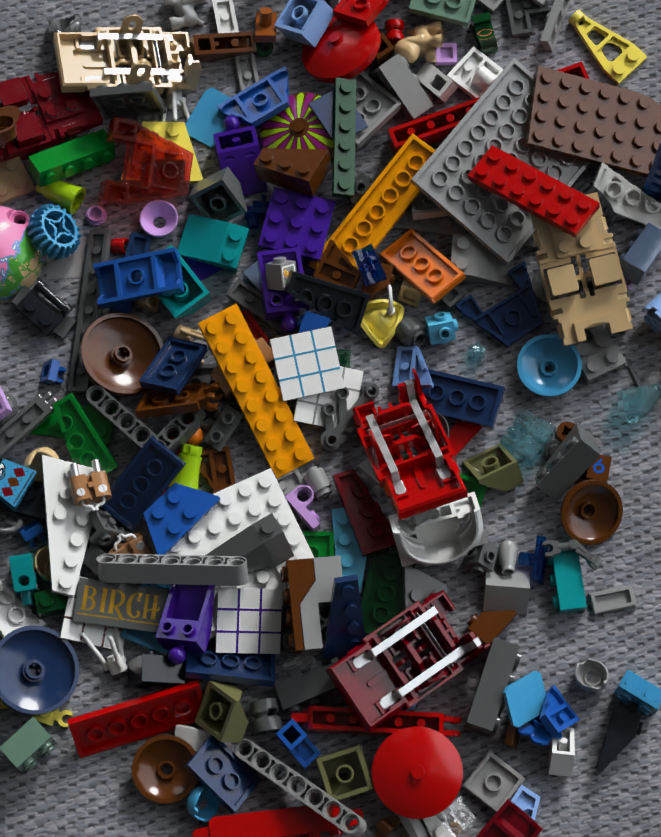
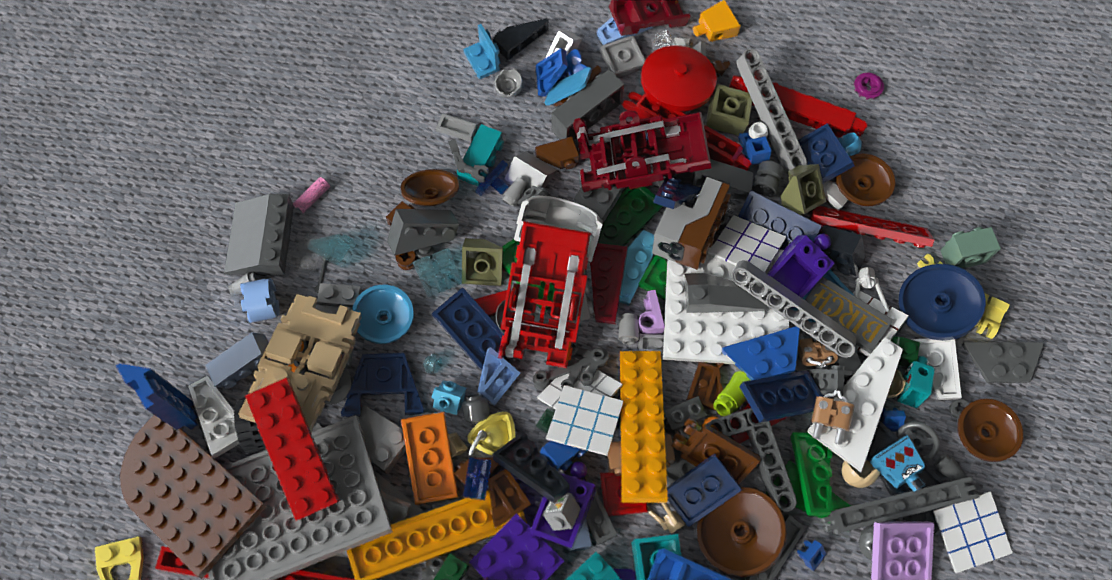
camera: 150 degrees left, 5 degrees down
none -> white plate [749,122,768,139]

